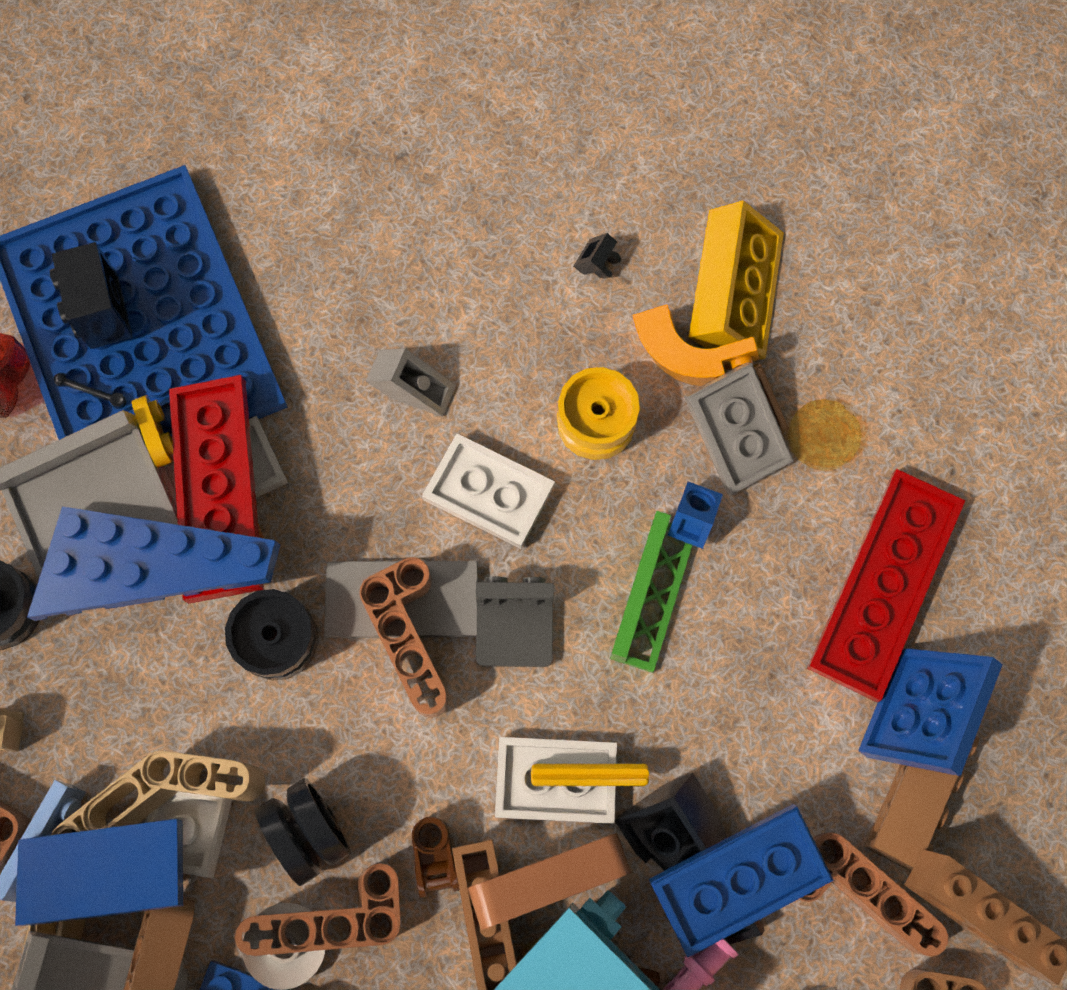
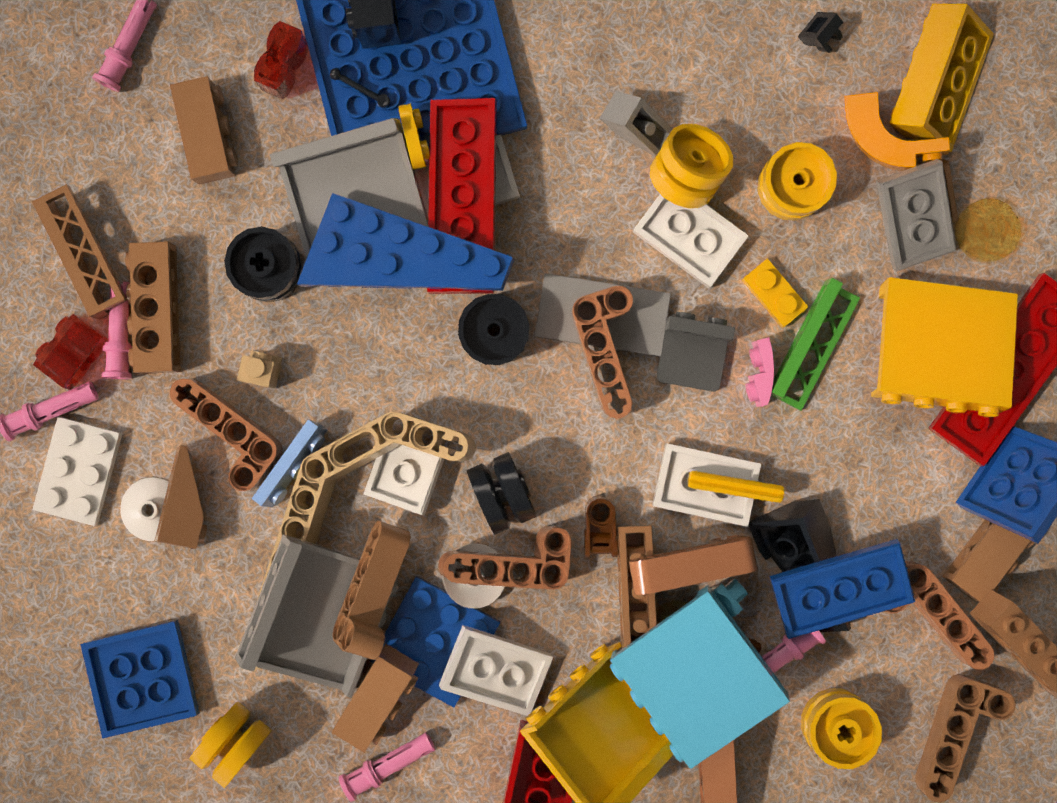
camera: 15 degrees right, 15 degrees up
blue tile [15,819,183,926] -> none
blue brick [667,481,723,549] -> none
none -> yellow wheel [650,124,733,208]
none -> yellow plate [741,258,808,328]
none -> bright pink slope [745,337,774,407]
none -> yellow panel [871,277,1018,417]

